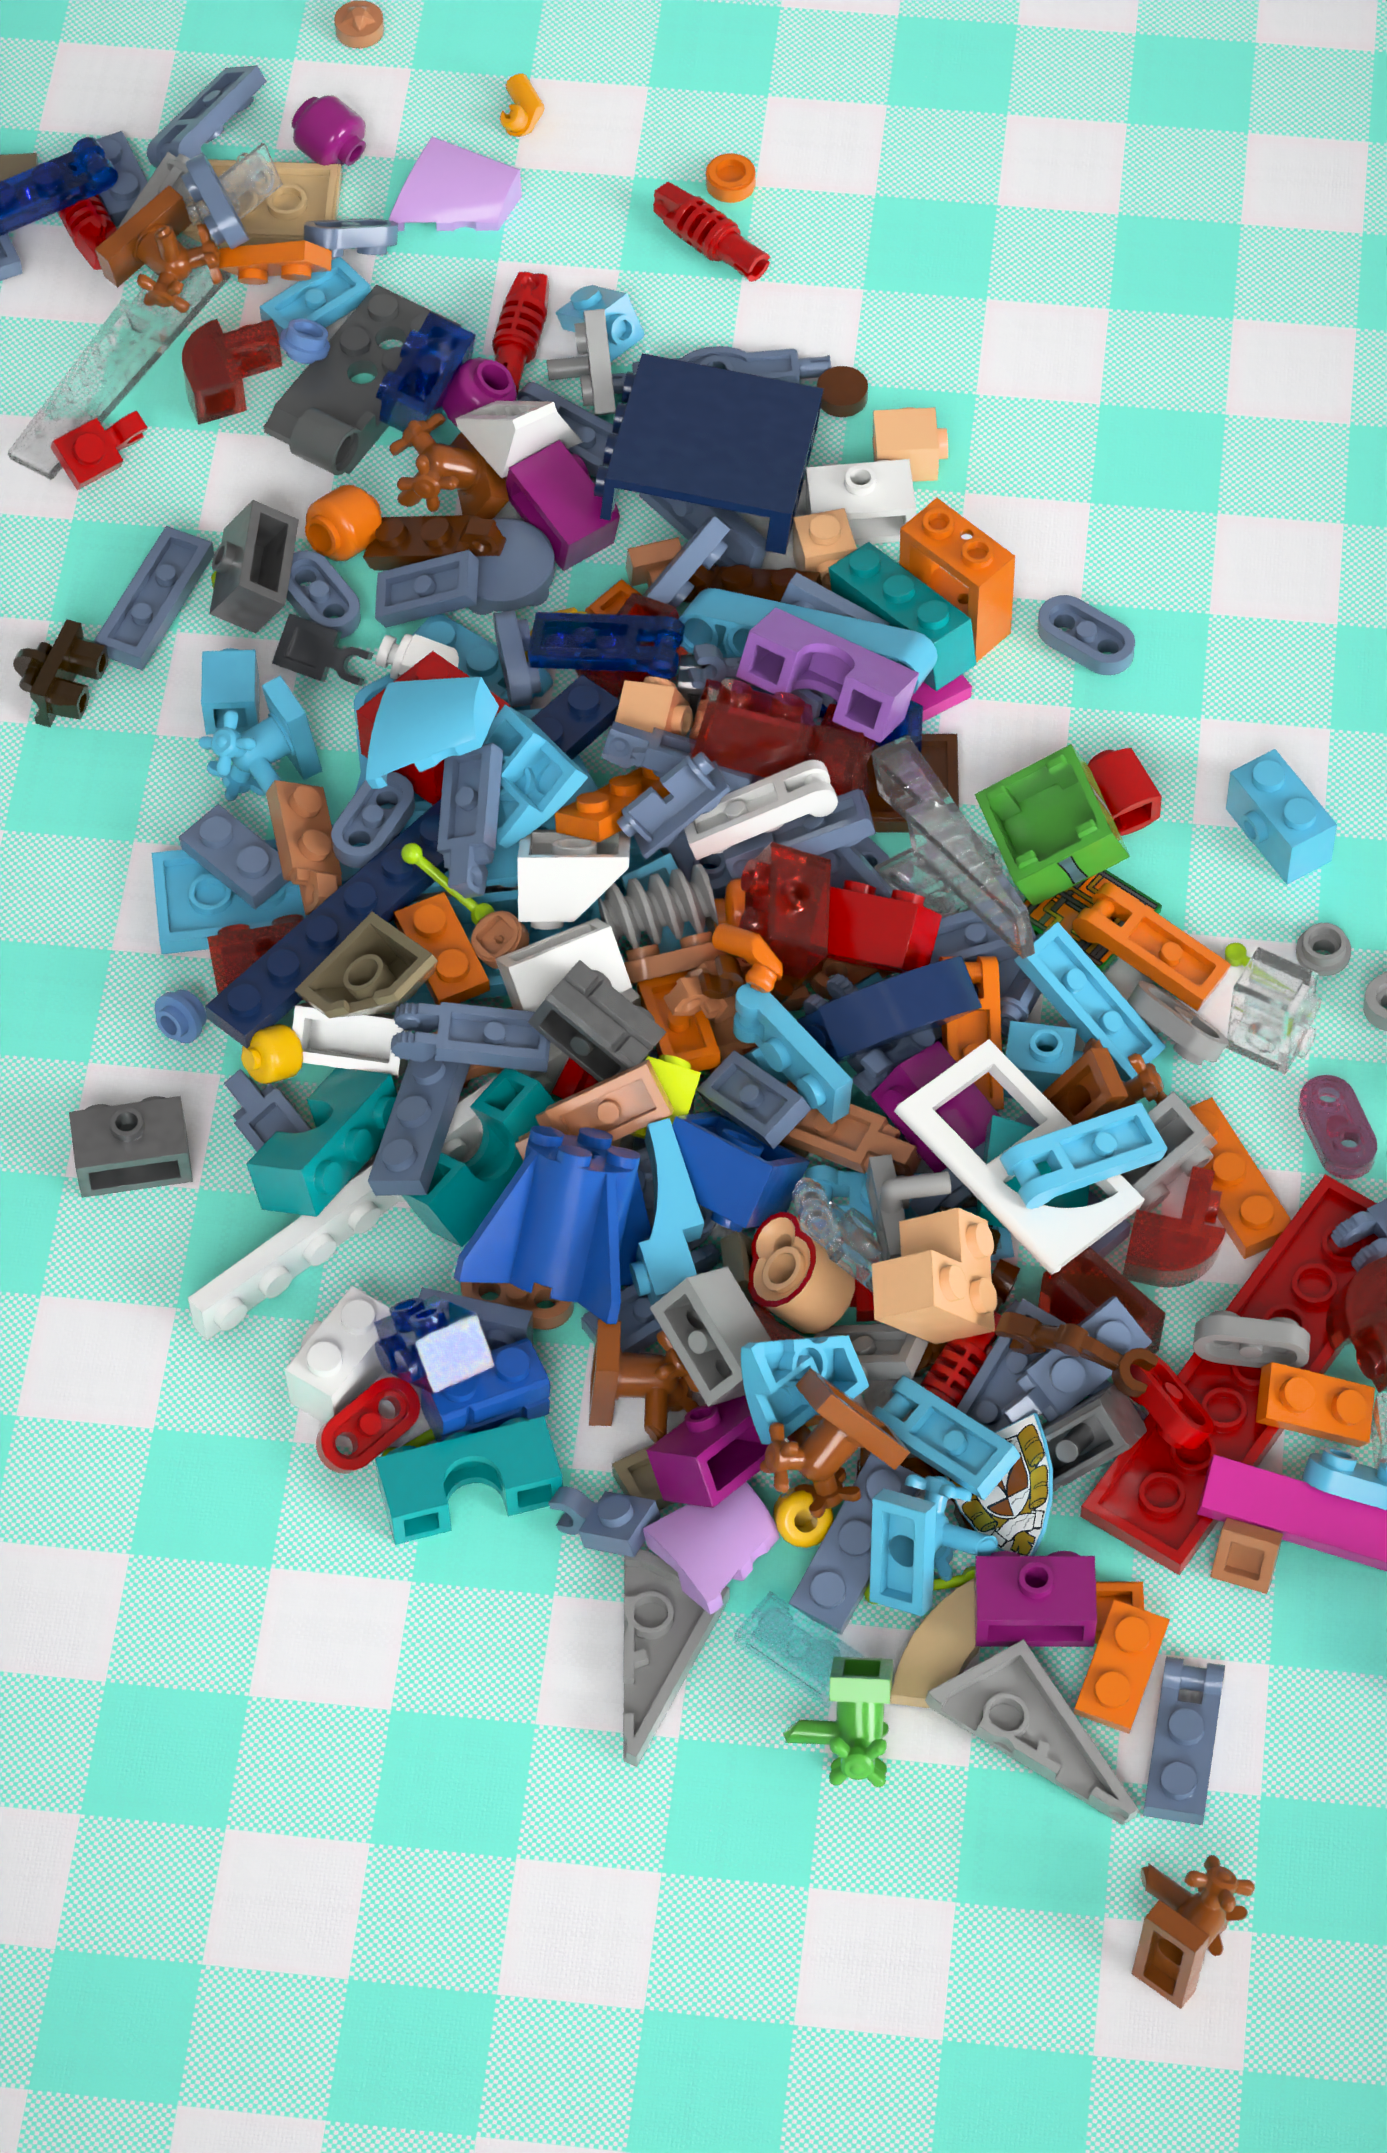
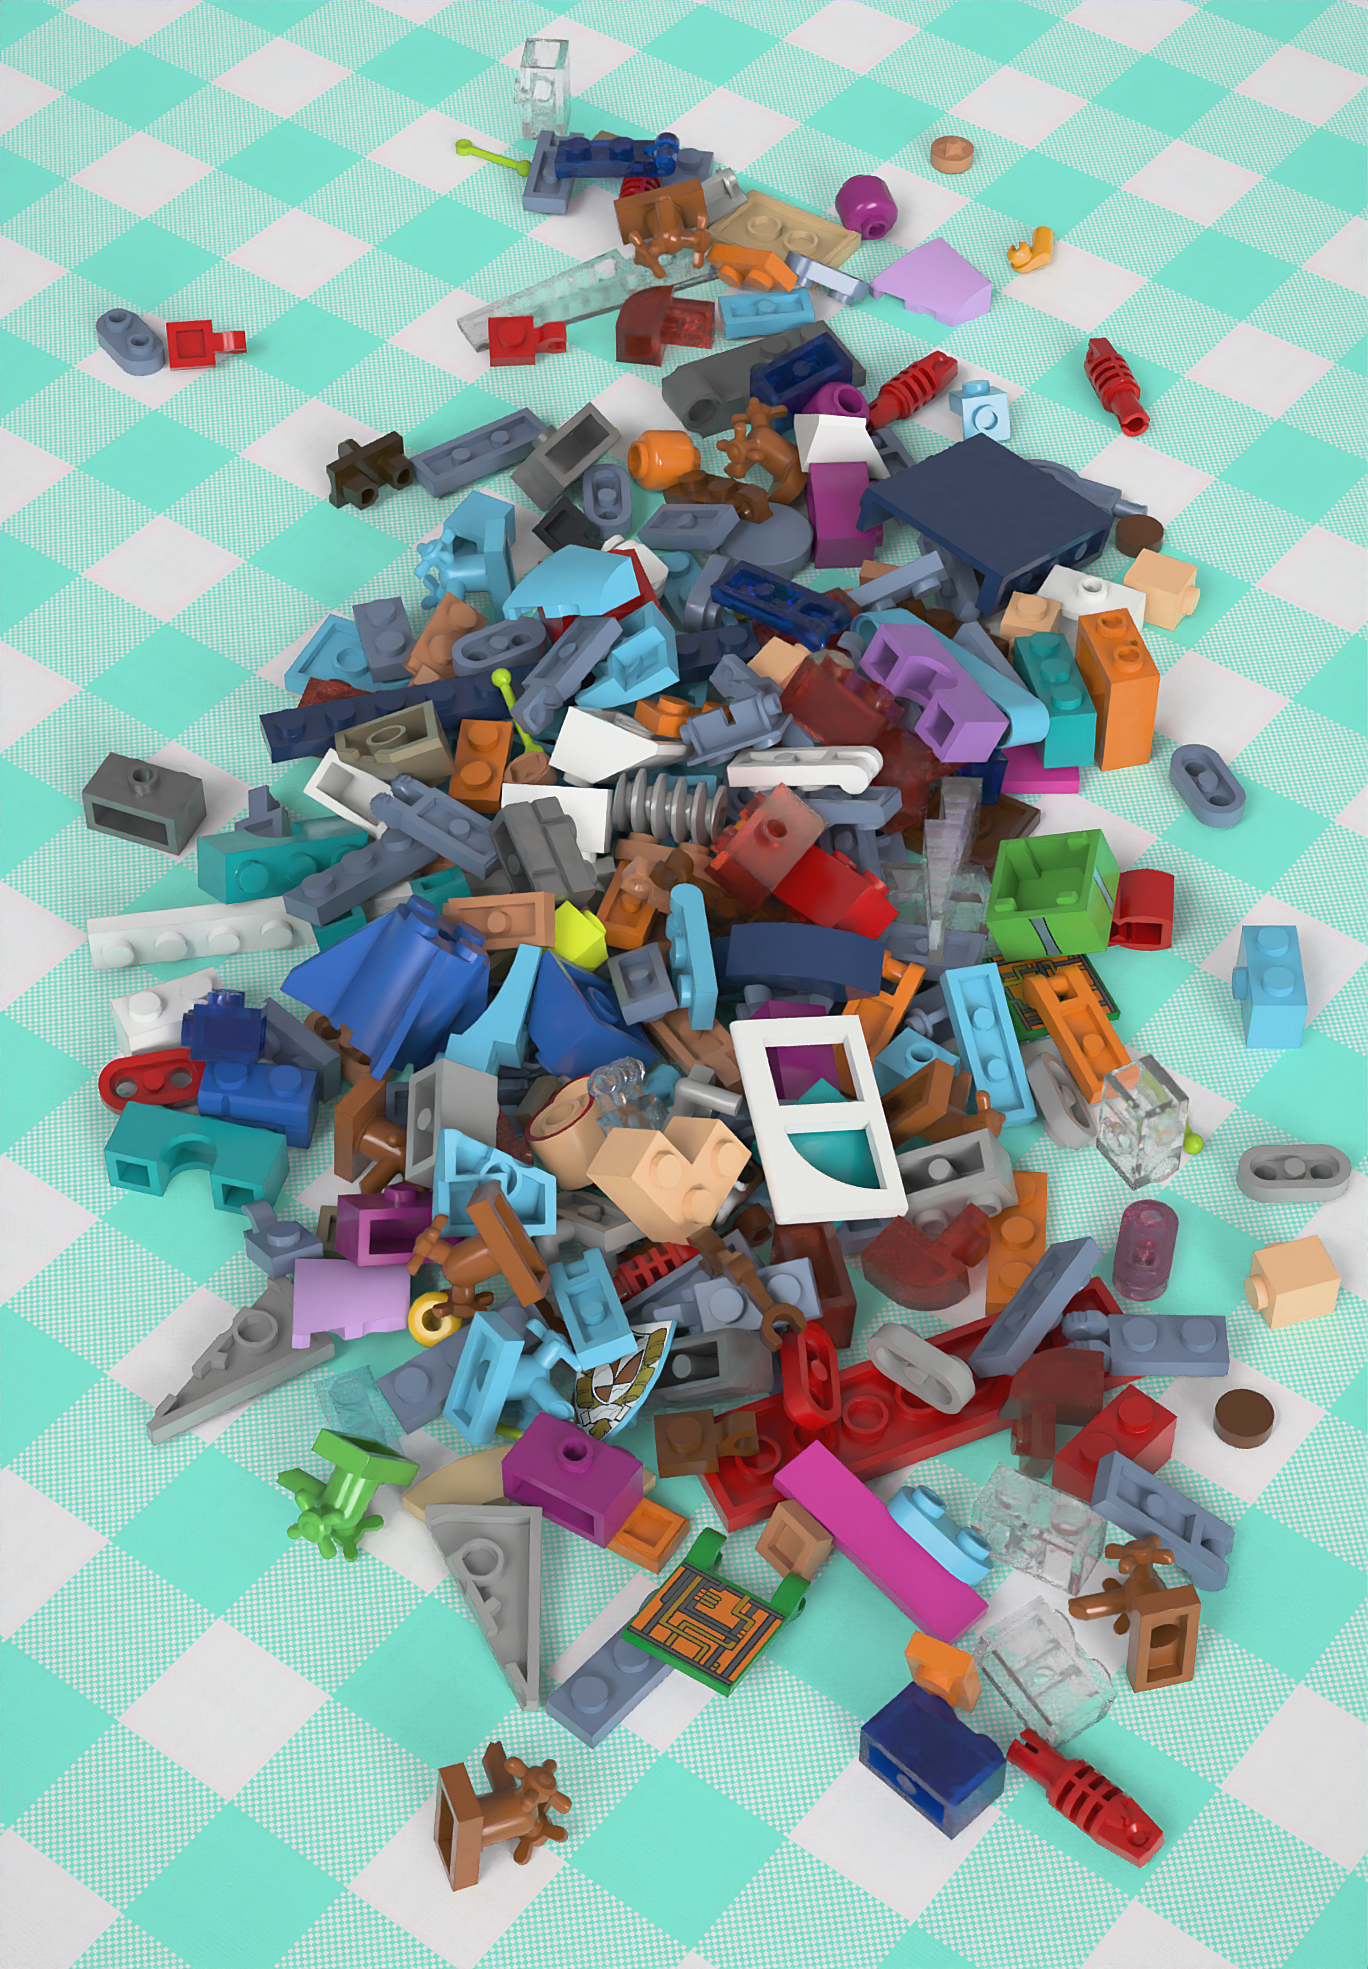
camera: 30 degrees right, 10 degrees down
sand blue plate [147,65,267,167] -> none
medium blue plate [155,990,207,1043] -> none
sand blue plate [181,152,250,249] -> none
clear hinge [185,143,283,241] -> none
yellow piece [241,1024,303,1084] -> none
medium blue plate [279,319,330,364] -> none
light grey plate [547,309,616,416] -> none
orange tile [706,153,756,203] -> none
orange arm [712,923,783,993] -> none
medium azure plate [1000,1102,1168,1209] -> none
orange plate [1073,1599,1170,1734] -> none
orange plate [1256,1362,1375,1447] -> none
light grey plate [1296,923,1351,976] -> none
none -> flag [621,1527,811,1698]
none -> reddish brown plate [653,1409,760,1479]
none -> sand blue plate [966,1236,1103,1378]

